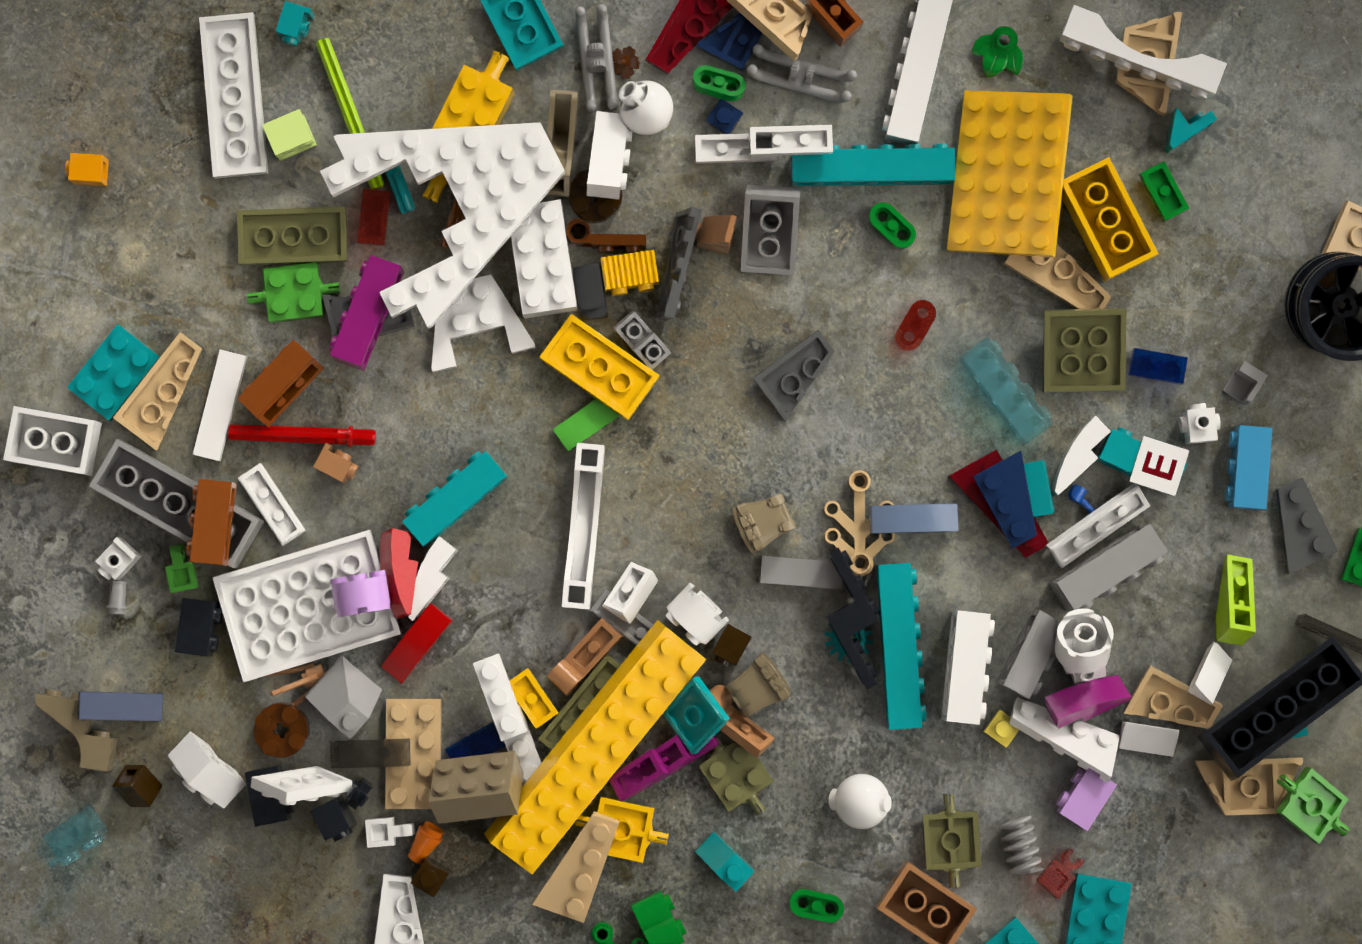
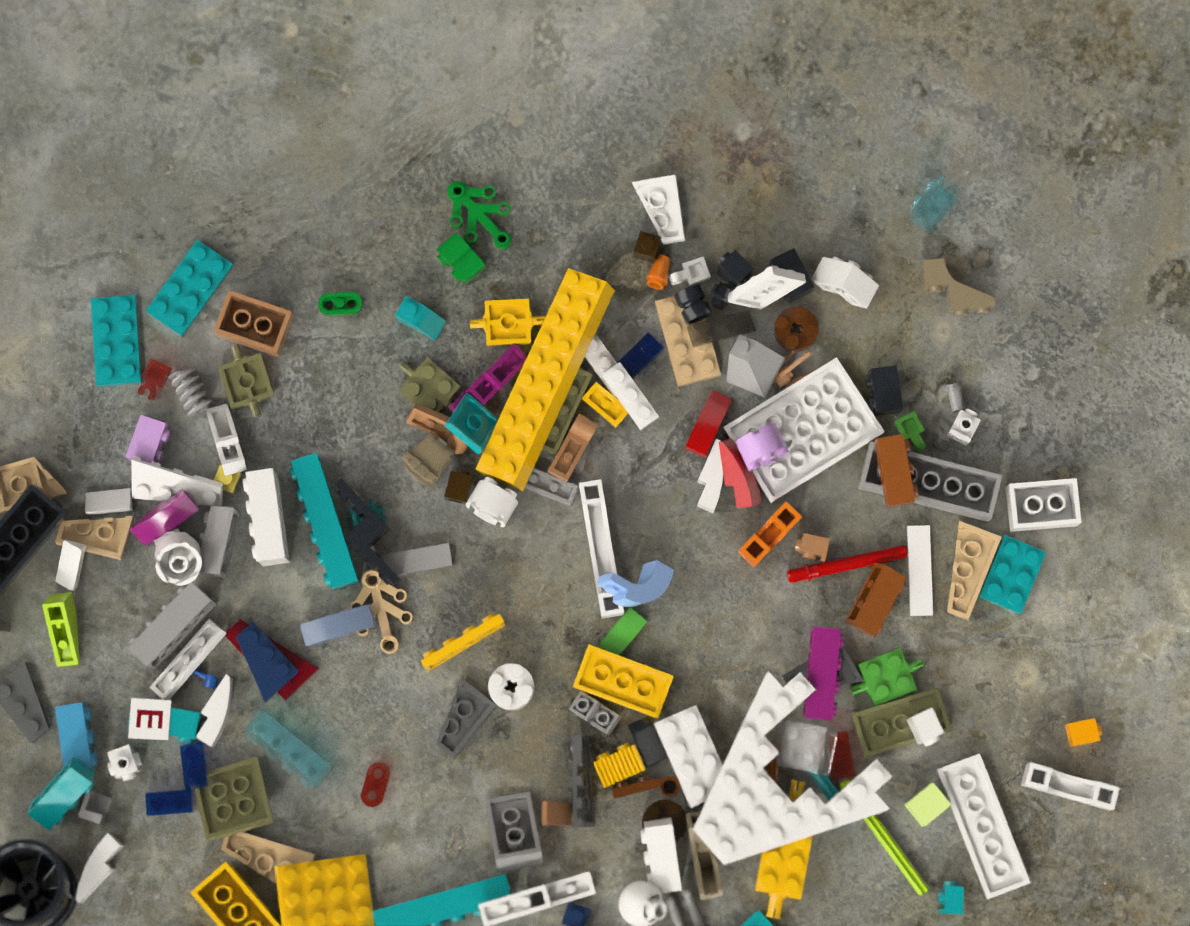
camera: 165 degrees right, 5 degrees down
dark blue tile [77,691,163,721] -> none
dark brown panel [112,765,162,807] -> none
white tile [238,463,306,546] -> none
teal brick [402,451,508,547] -> none
dark tan brick [428,751,524,824] -> none
white wing [431,275,536,373] -> none
tan wing [532,811,620,923] -> none
white slope [602,562,658,624] -> none
dark tan piece [732,493,797,554] -> none
white brick [829,774,891,829] -> none
green plate [869,202,916,249] -> none
teal slope [1024,460,1055,517] -> none
none -> teal brick [27,757,94,831]
none -> white slope [76,833,124,903]
none -> clear blue plate [180,741,209,790]
none -> white slope [206,404,247,476]
none -> yellow plate [421,613,505,672]
none -> white brick [488,664,534,711]
none -> light blue arch [597,560,674,607]
none -> black wheel [674,284,712,325]
none -> orange arch [738,502,802,568]
none -> clear brick [777,720,838,777]
none -> white brick [907,708,944,747]
none -> white arch [1021,762,1119,811]

